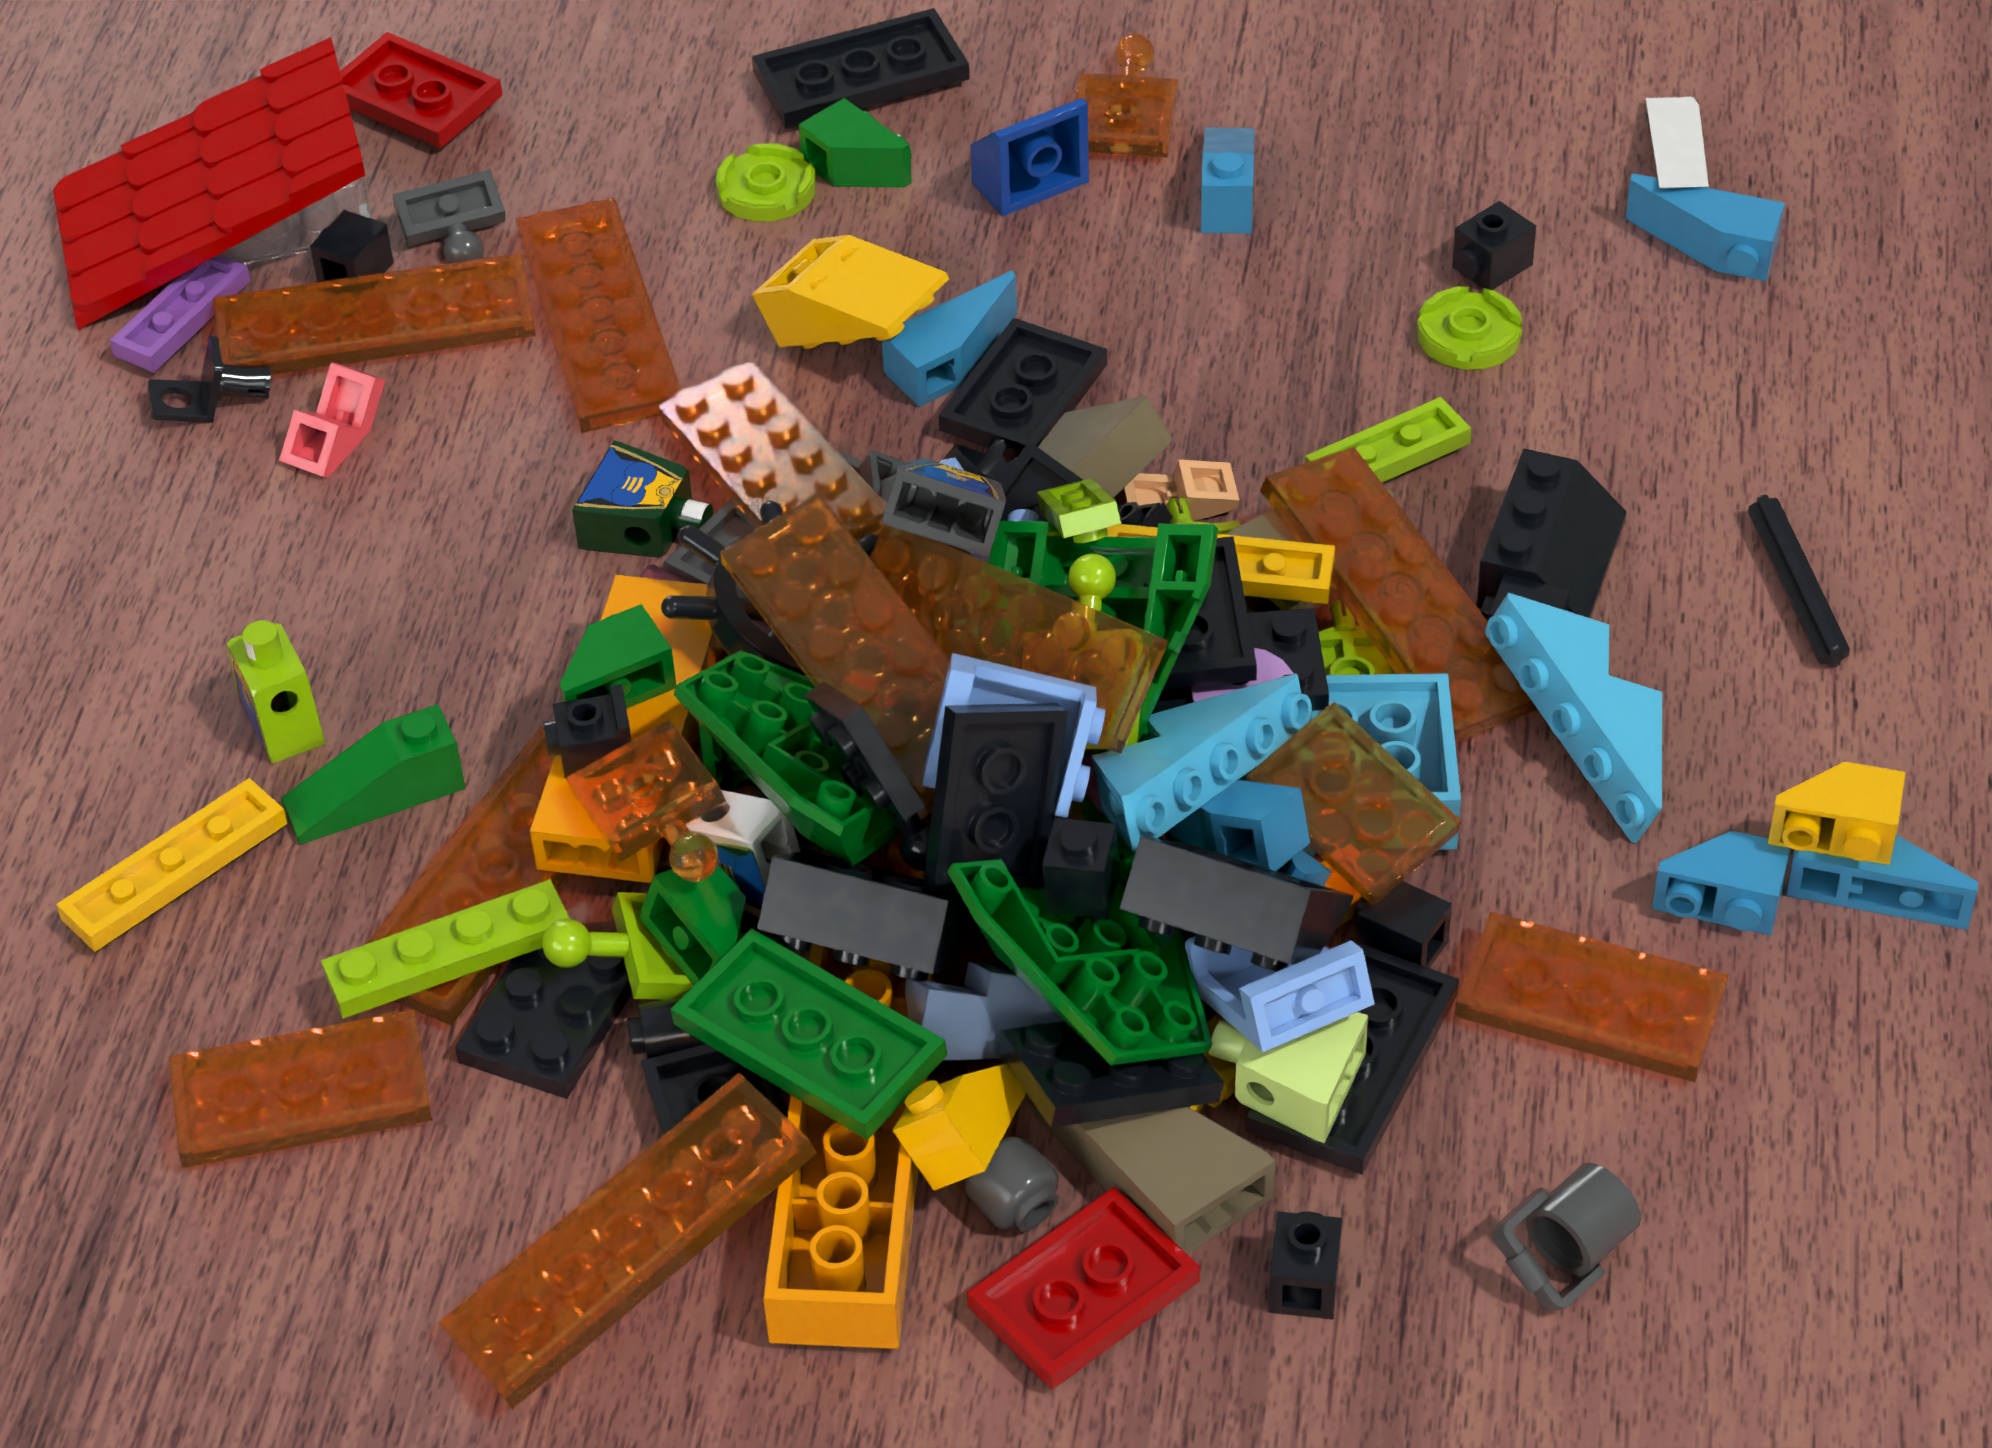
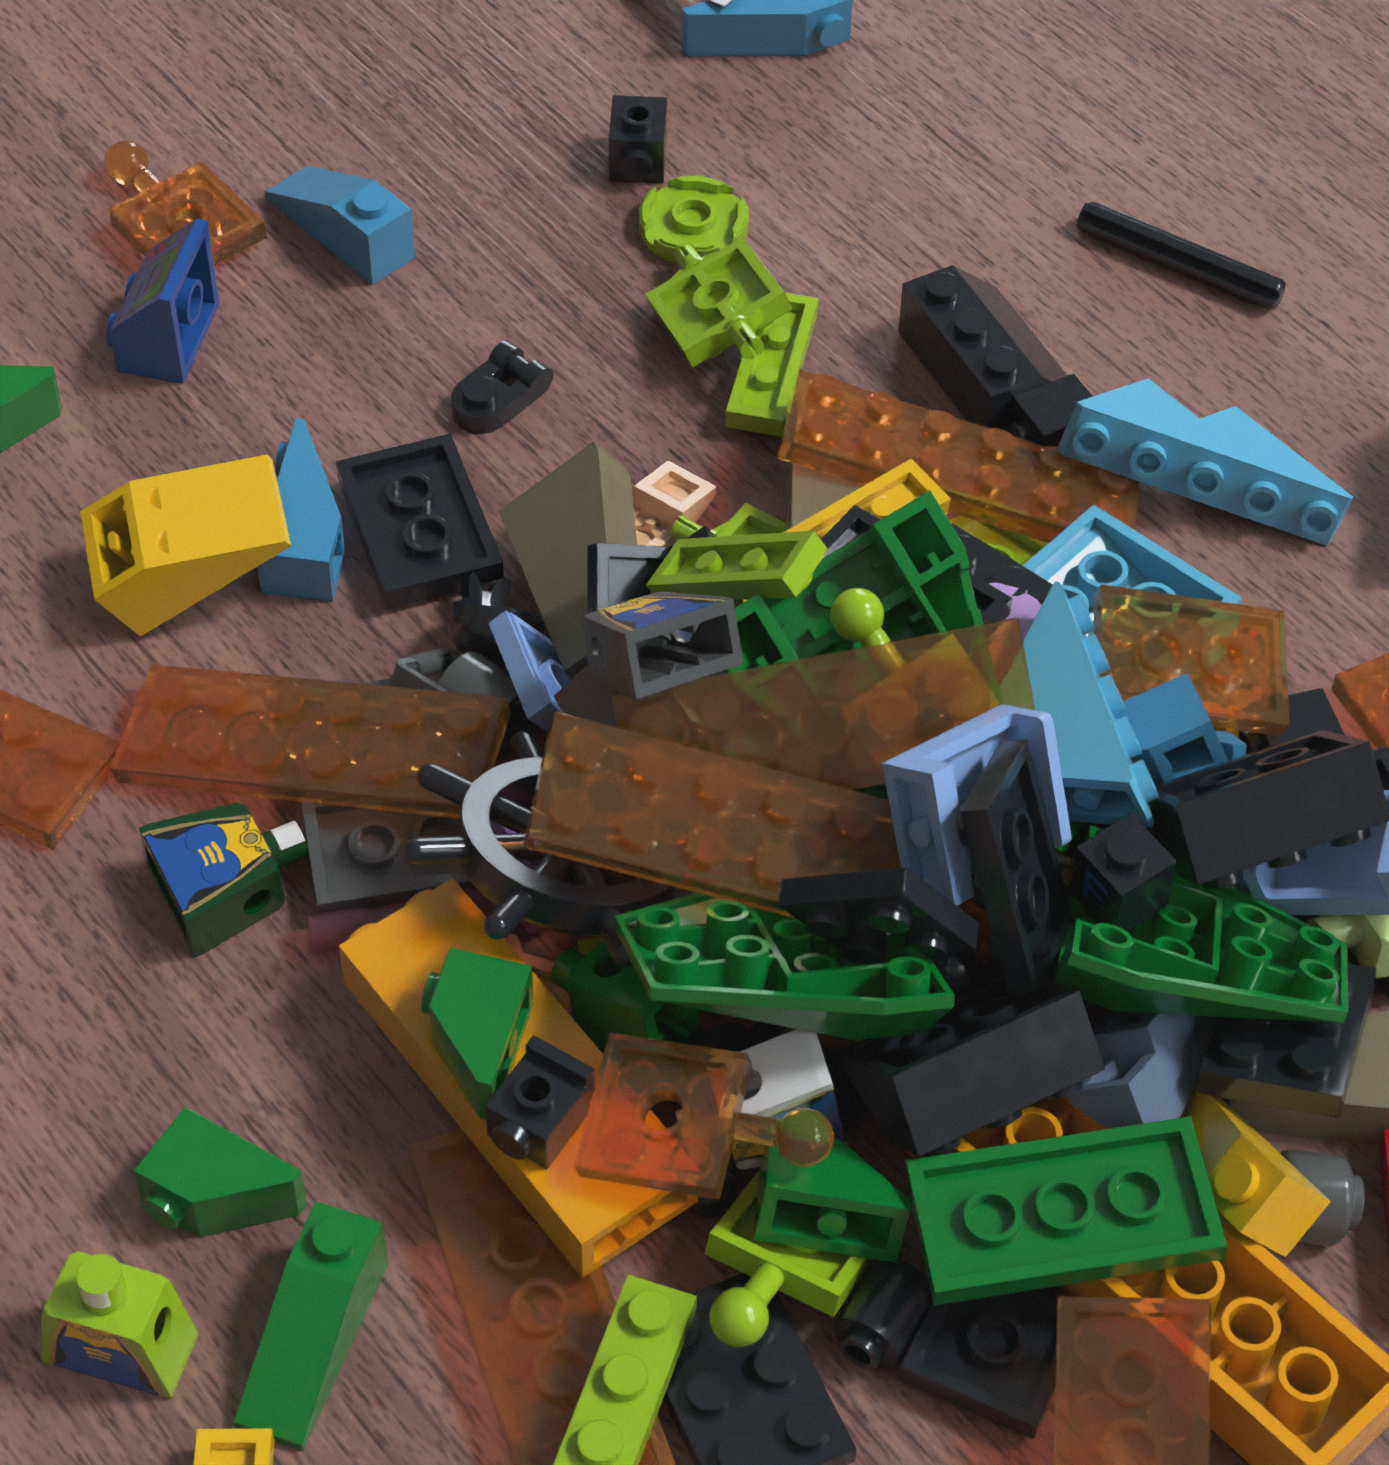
camera: 50 degrees left, 5 degrees up
none -> green slope [134,1107,307,1238]
none -> black plate [451,340,554,434]
none -> lime plate [645,237,793,368]

